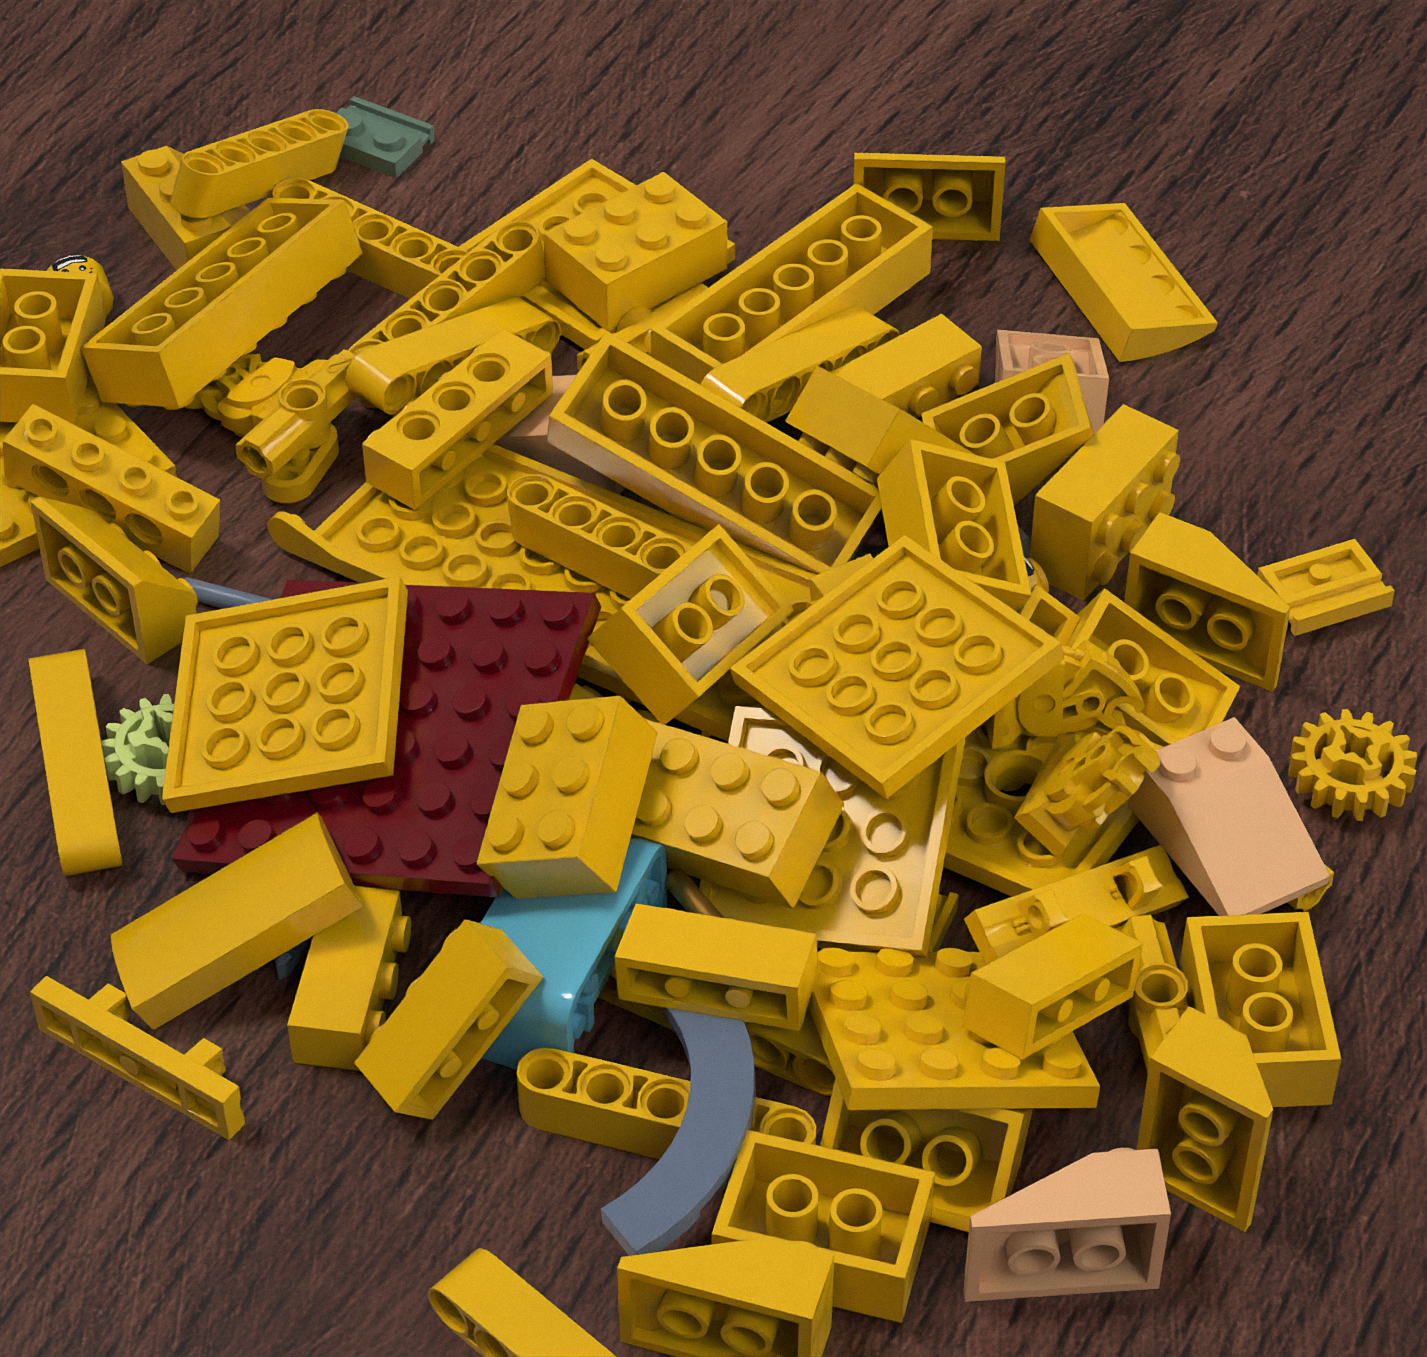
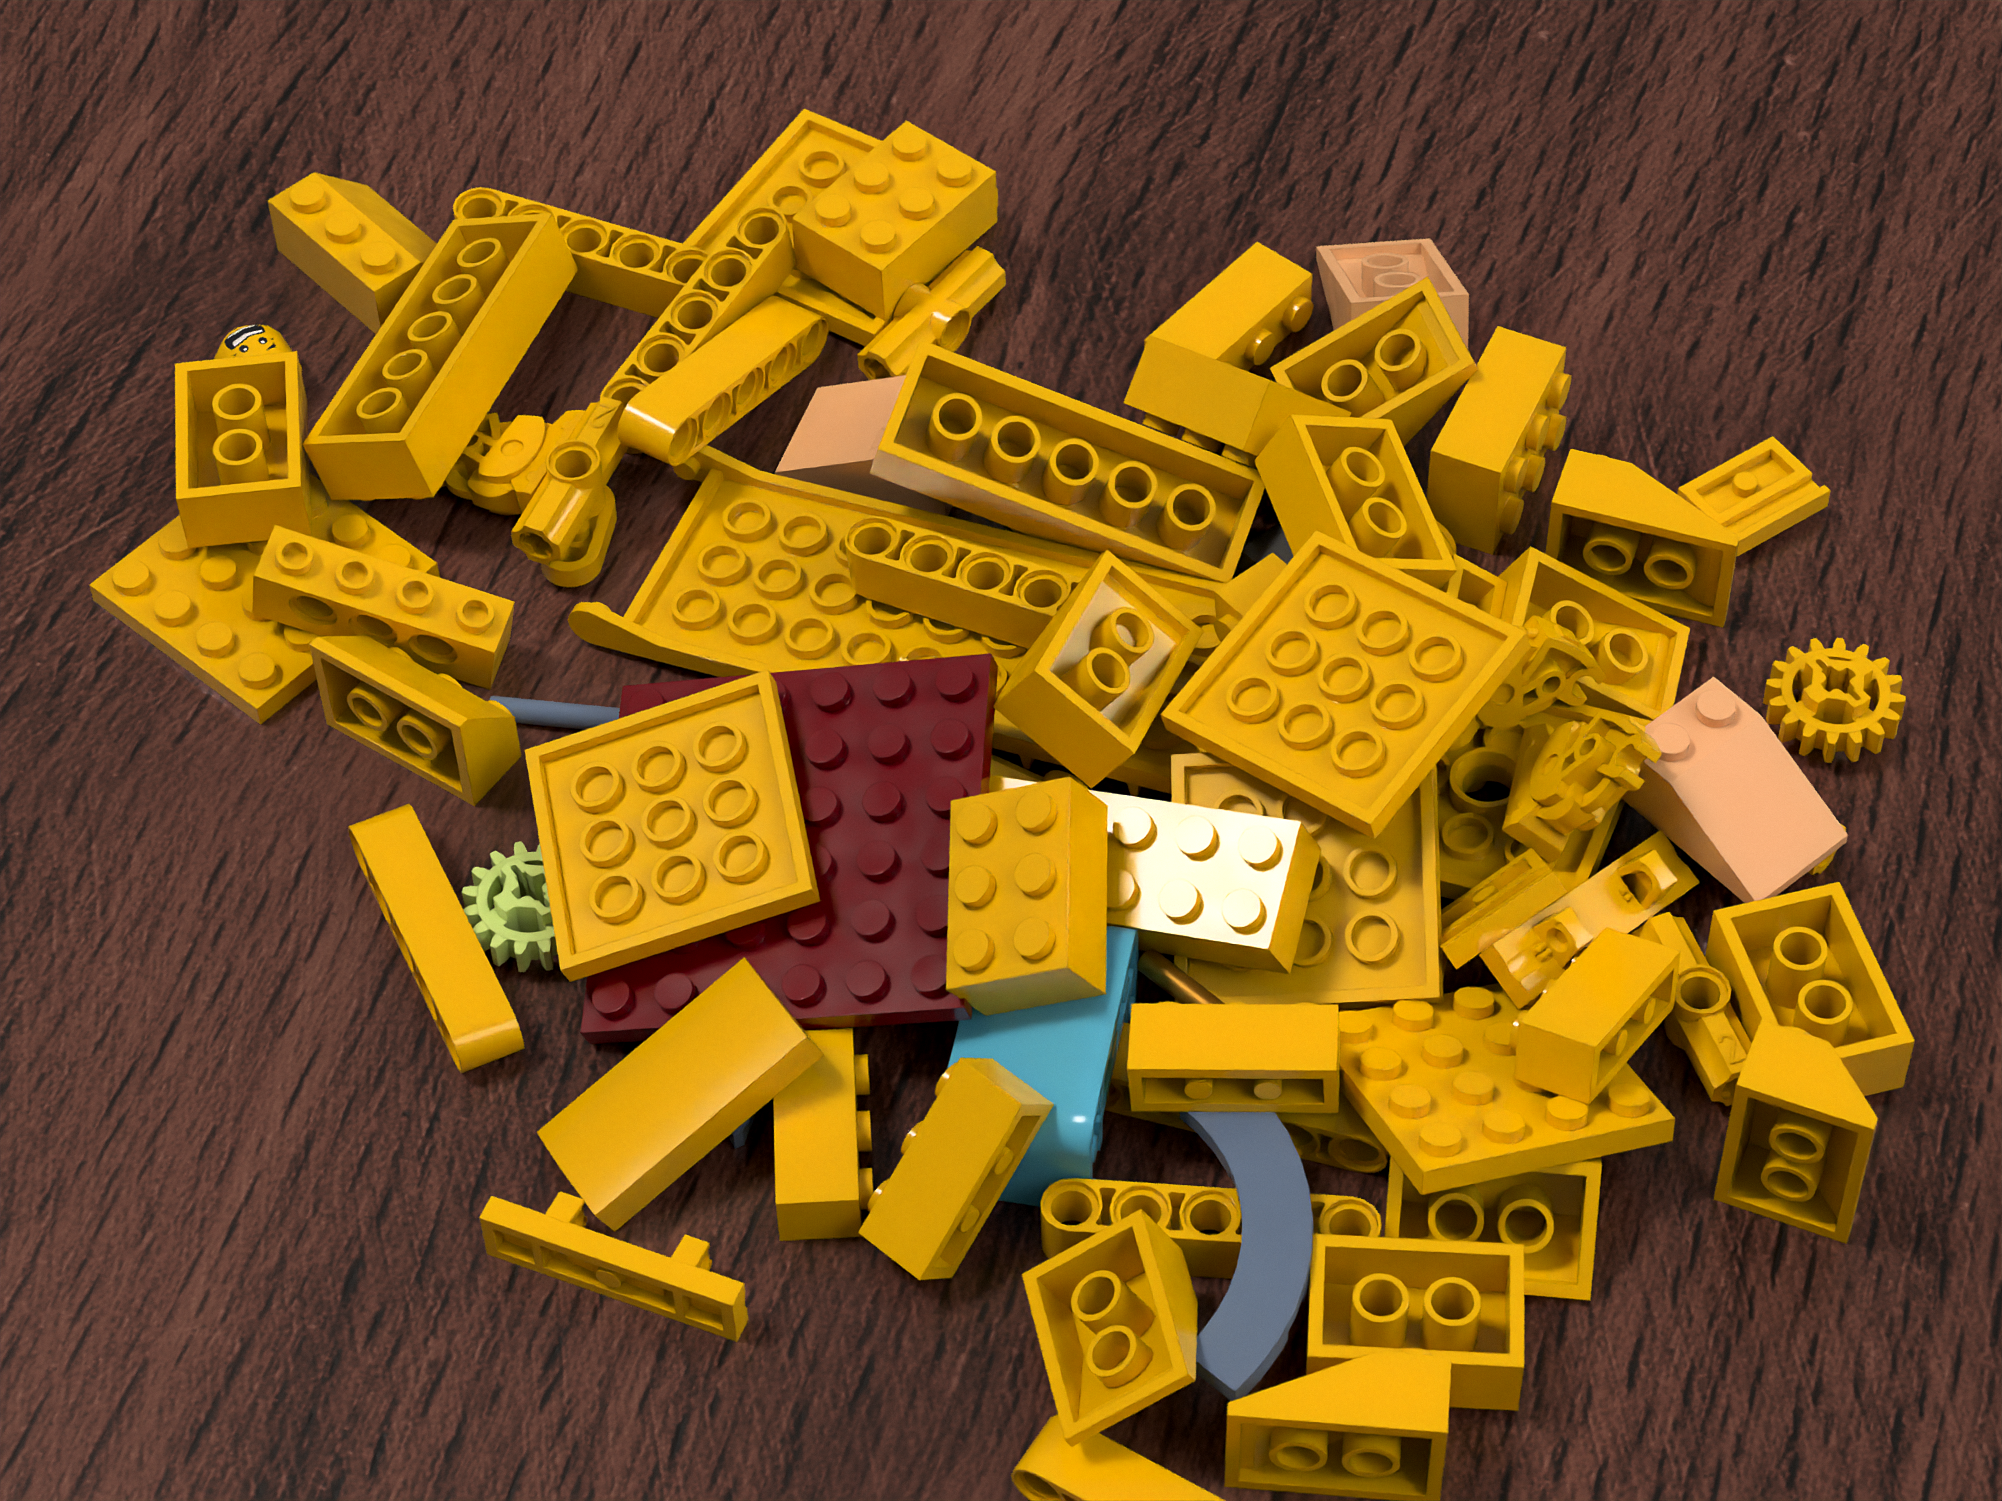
camera: 10 degrees left, 5 degrees up
yellow beam [170,109,349,219] -> none
sand green plate [336,96,435,178] -> none
yellow brick [362,328,553,510] -> none
yellow brick [650,183,933,384] -> none
yellow beam [700,305,900,423] -> none
yellow slope [853,153,1005,241] -> none
light nougat slope [963,1148,1171,1302] -> none
yellow slope [1030,203,1218,362] -> none
none -> yellow slope [1022,1209,1198,1447]
none -> yellow plate [1440,847,1568,969]

